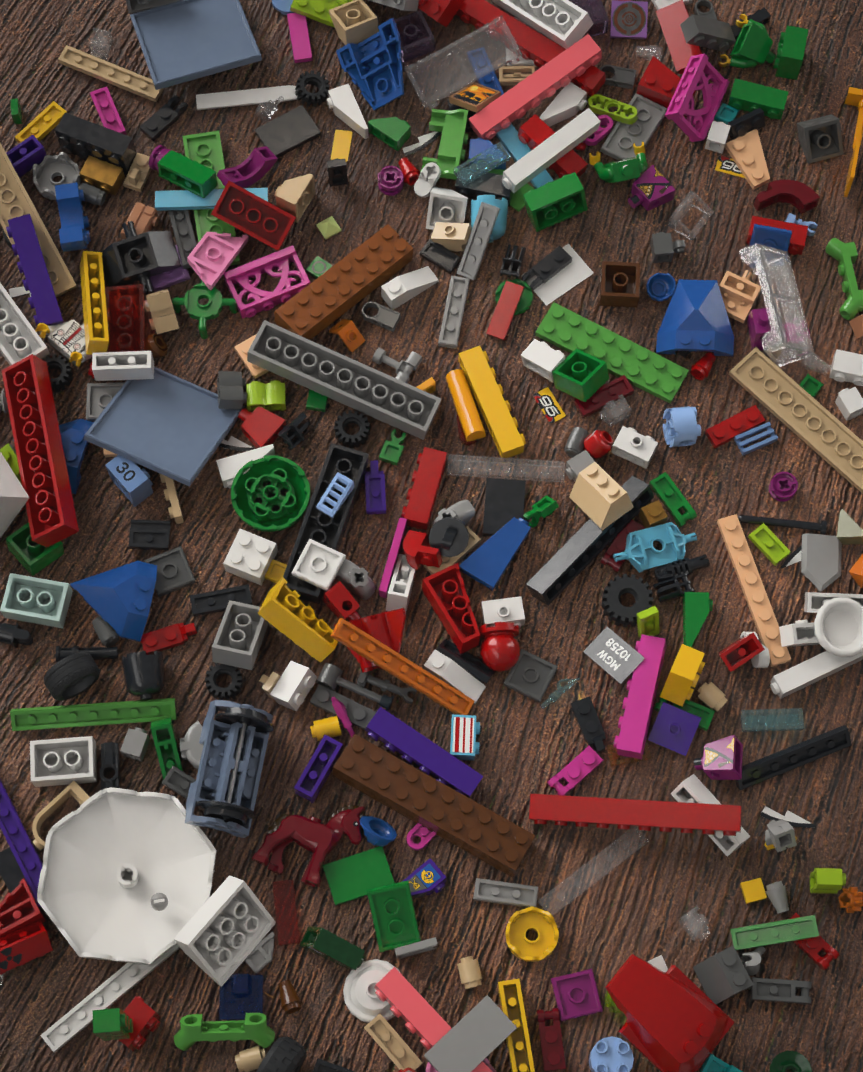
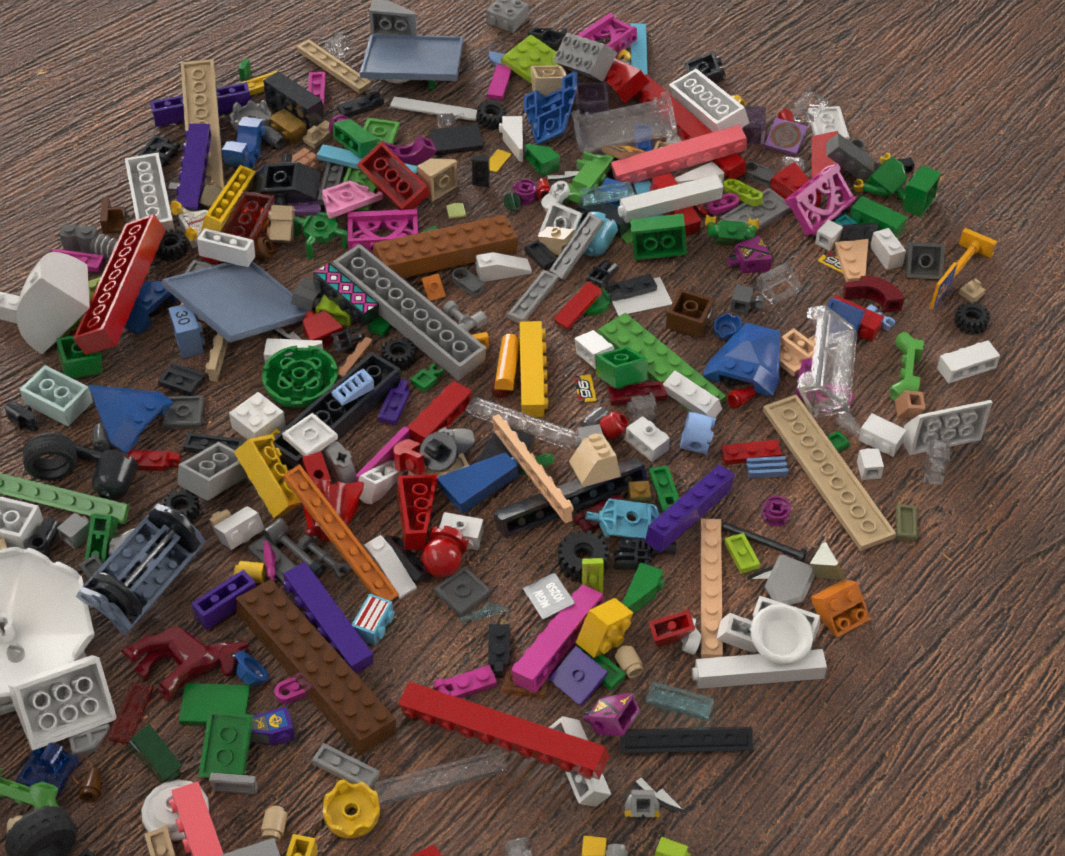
camera: 20 degrees right, 20 degrees down
none -> dark tan brick [199,184,223,210]
none -> black brick [313,262,379,326]
none -> nougat plate [337,337,372,382]
none -> light nougat plate [492,414,574,523]
none -> dark green plate [503,193,521,211]
none -> dark purple brick [645,465,735,553]
none -> white brick [663,370,722,417]
none -> white brick [870,228,906,270]

